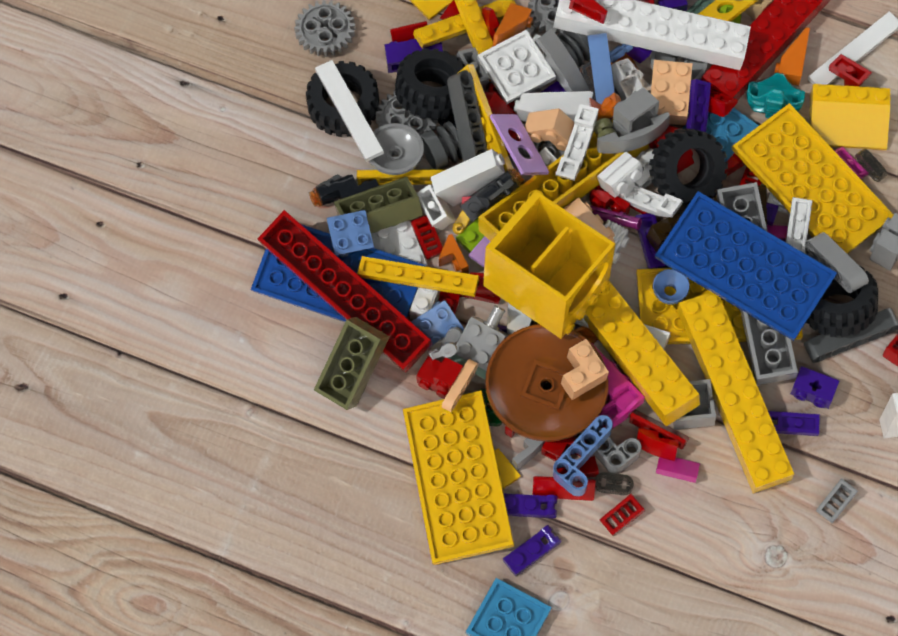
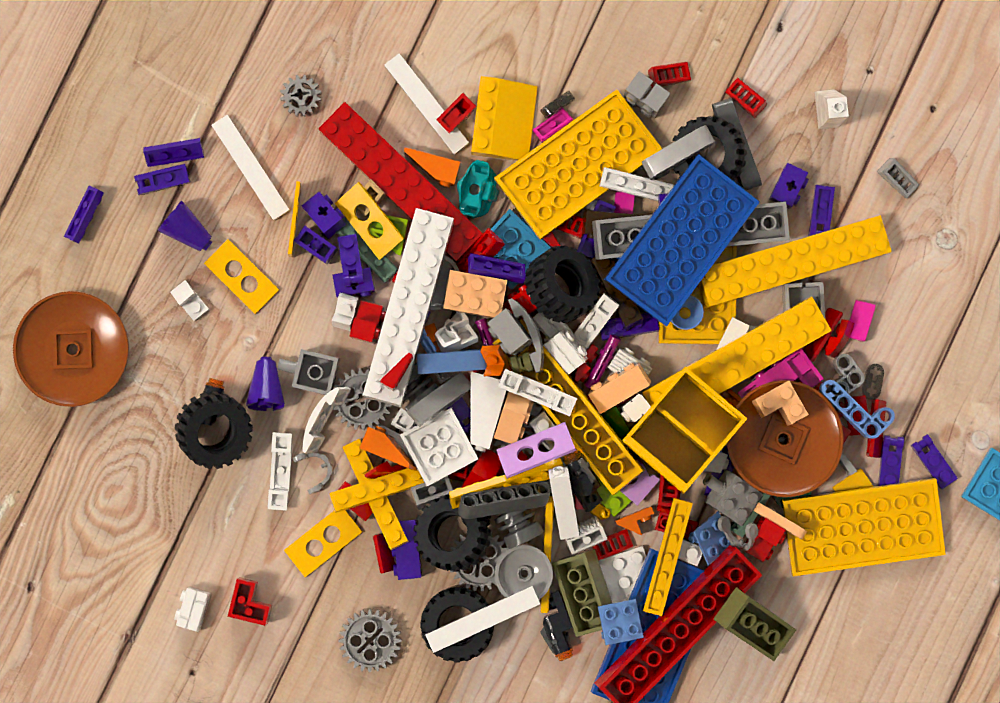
camera: 85 degrees left, 20 degrees up
red slope [599,494,645,536] -> none

